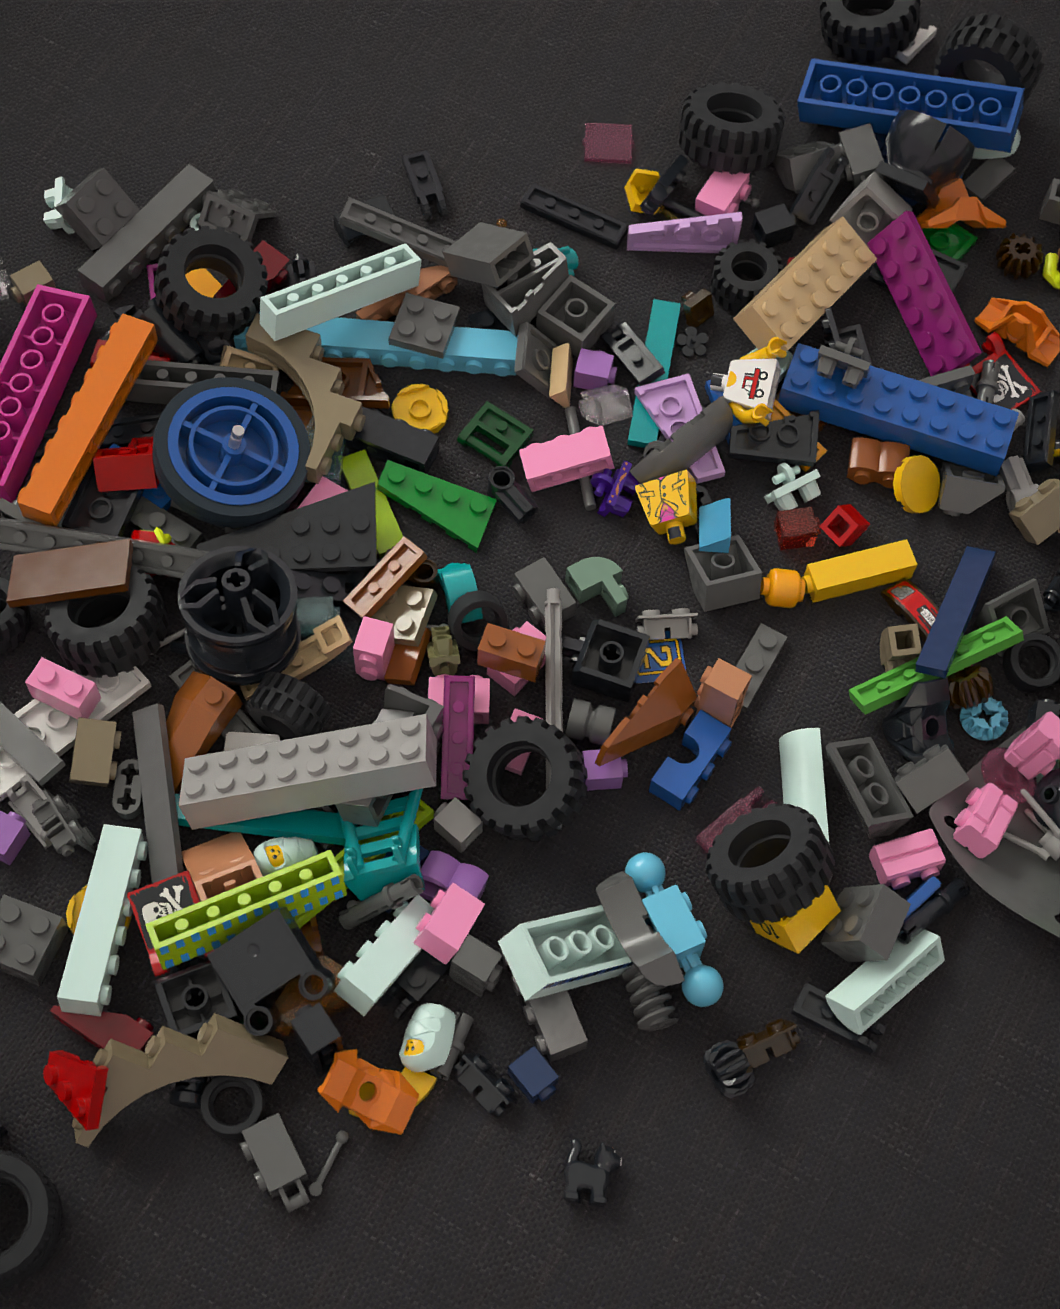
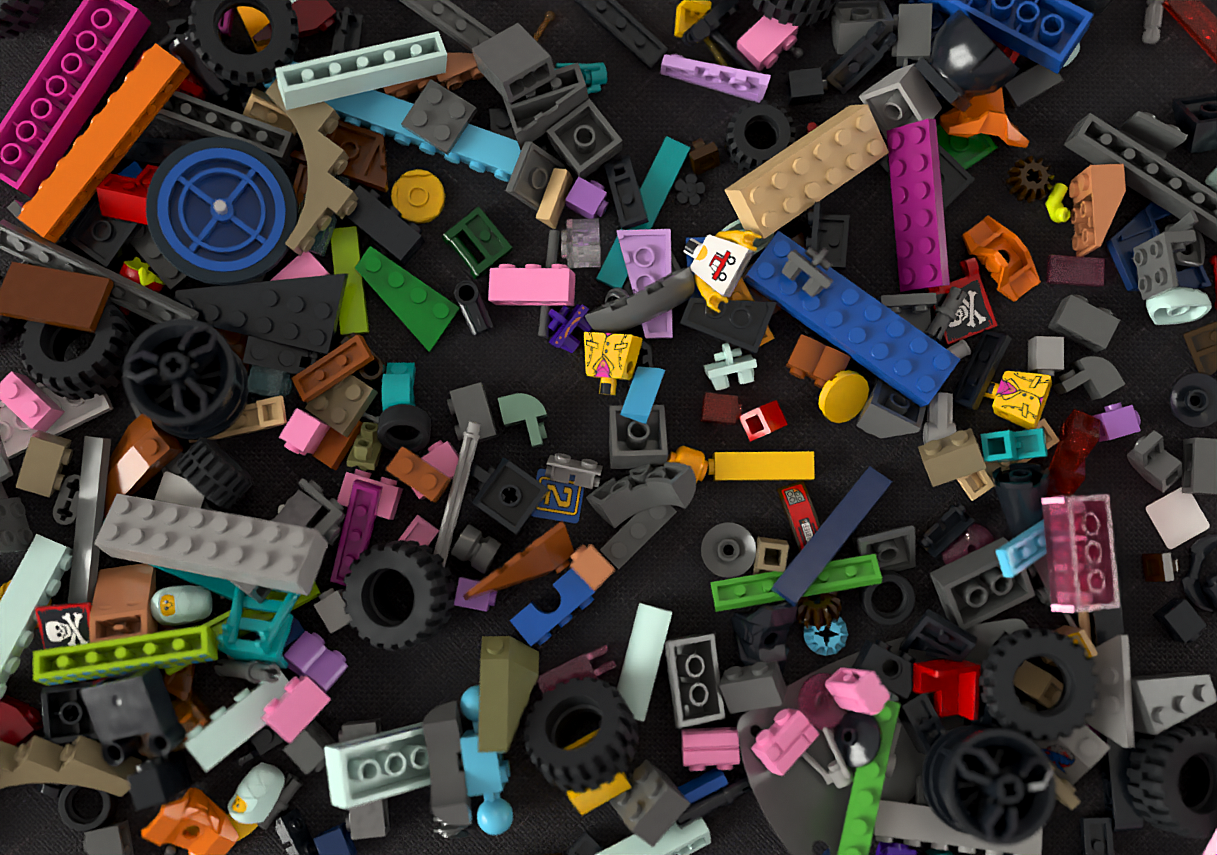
camera: 20 degrees right, 20 degrees up
none -> olive wedge [478,636,539,752]
none -> dark grey brick [586,462,696,528]
none -> dark grey dish [701,523,756,578]

